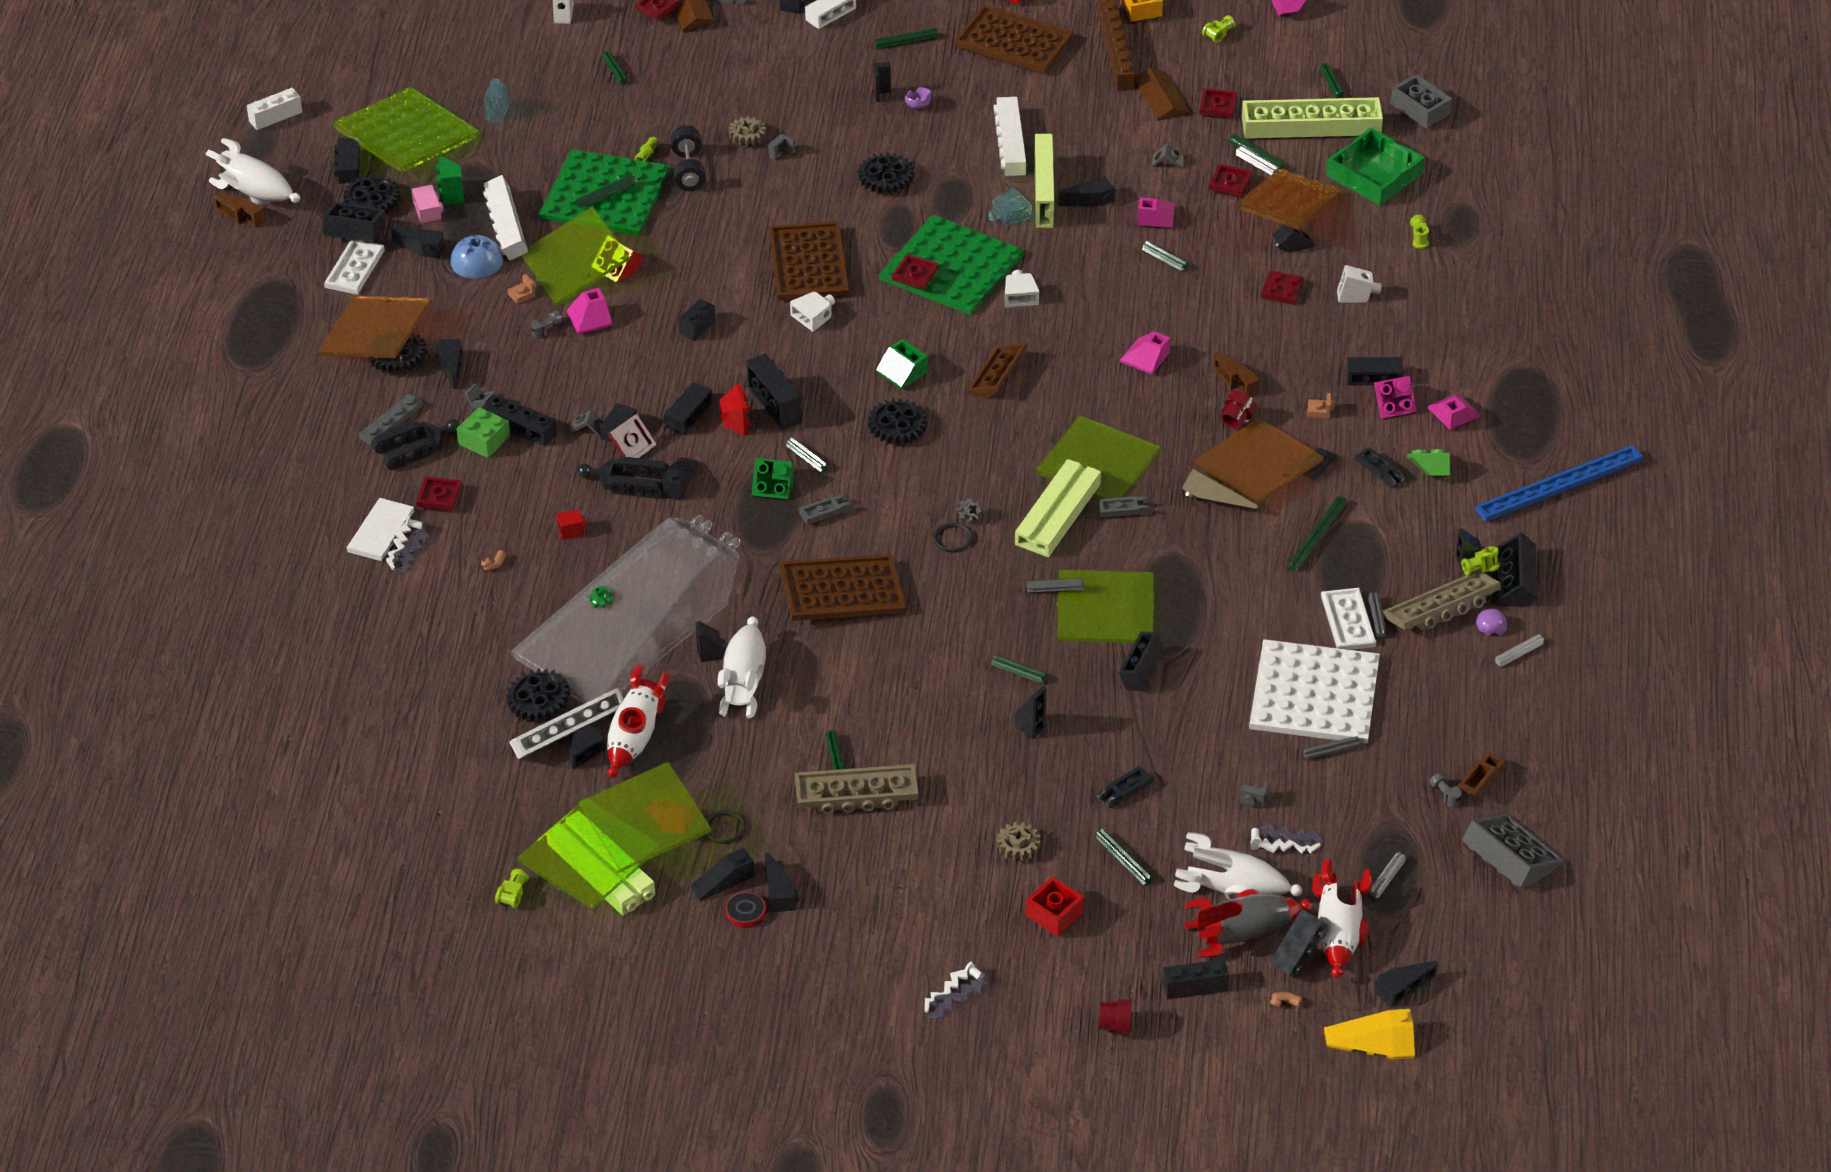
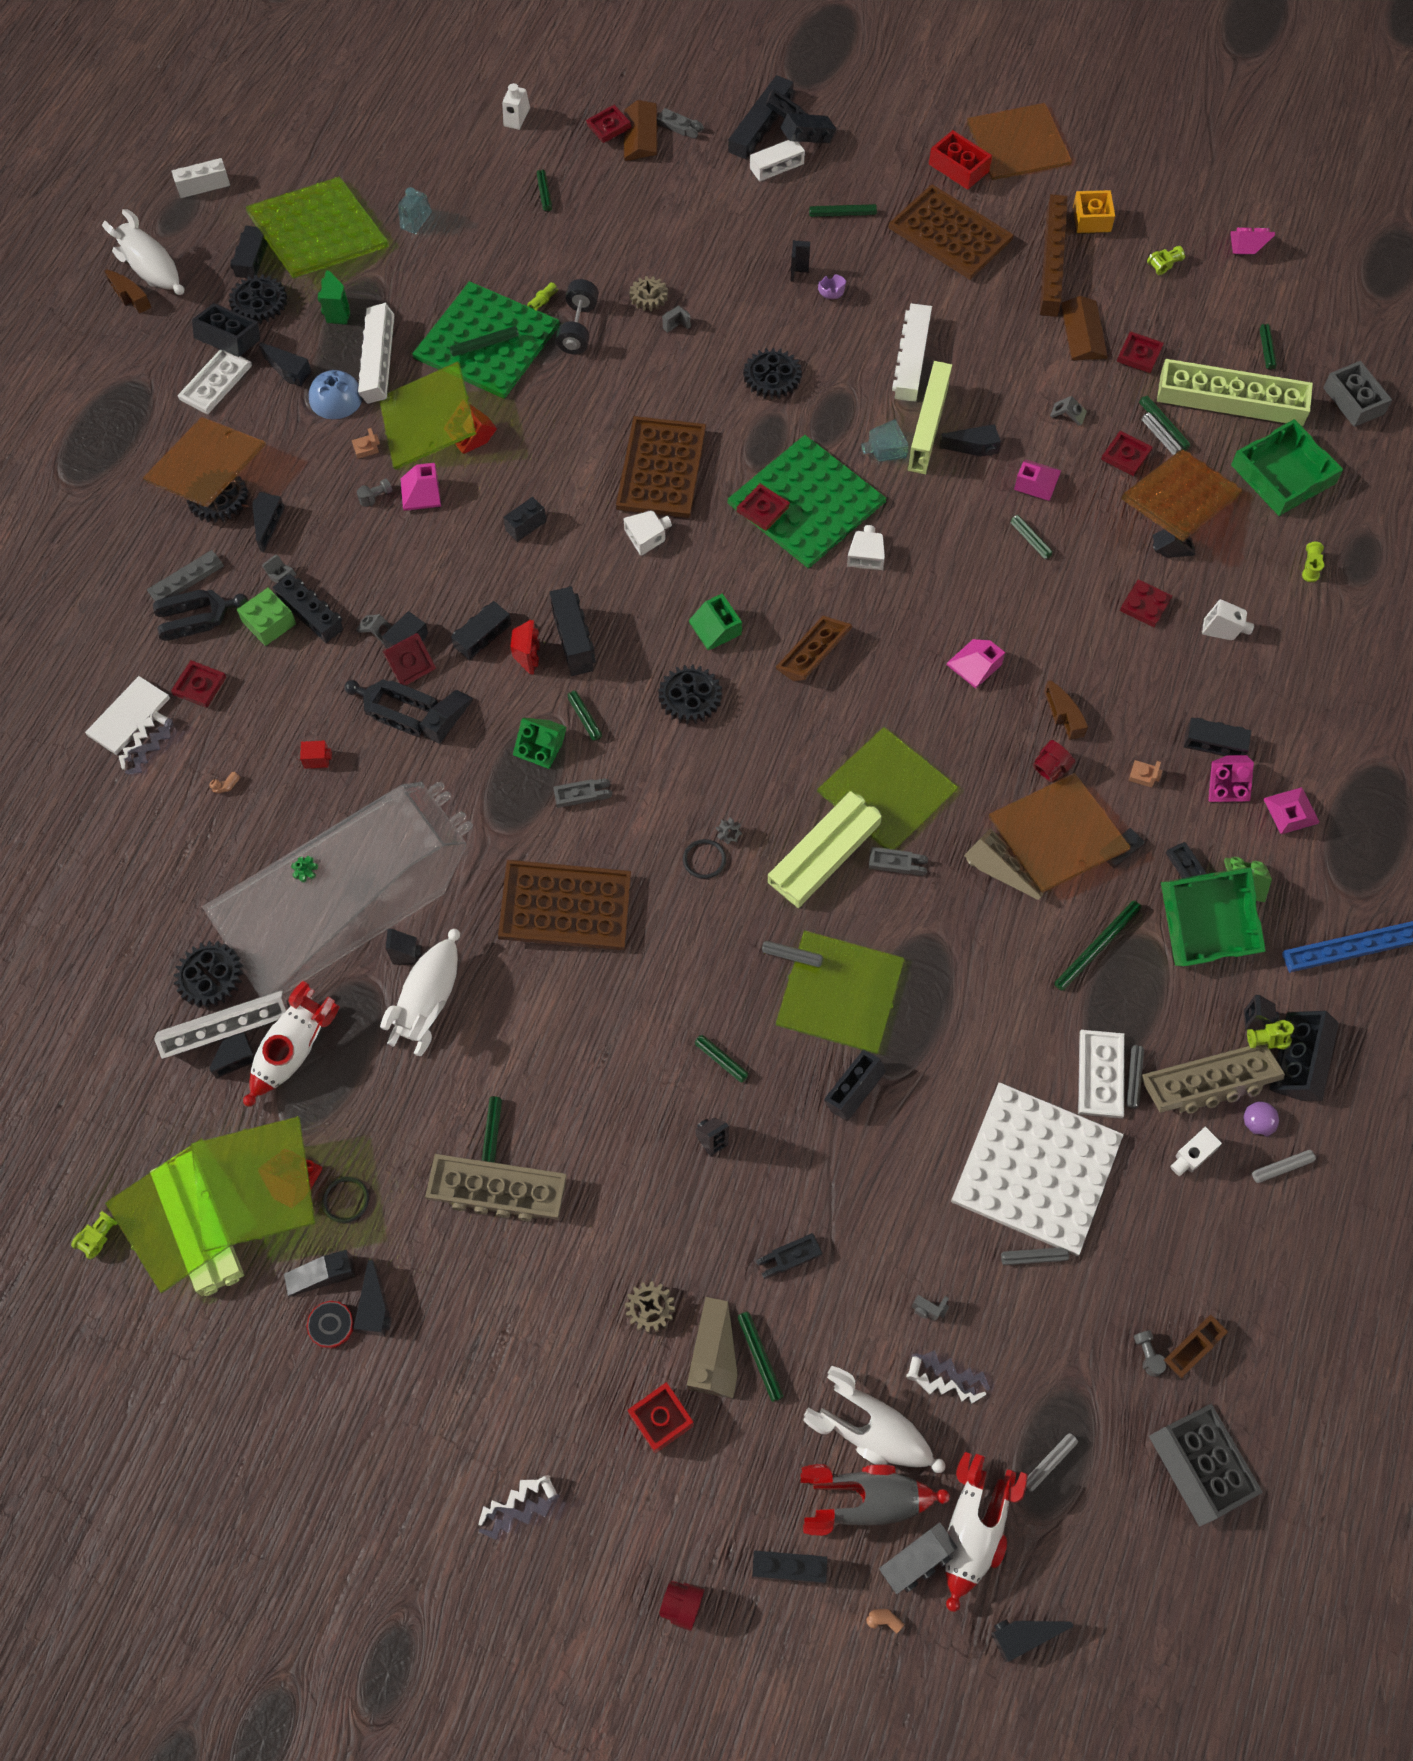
camera: 15 degrees right, 20 degrees up
bright pink brick [412,185,444,224] -> none
yellow wedge [1324,1009,1415,1060] -> none
none -> dark tan wedge [687,1297,737,1399]
none -> green tile [1161,867,1266,966]
none -> white torso [1170,1127,1222,1176]

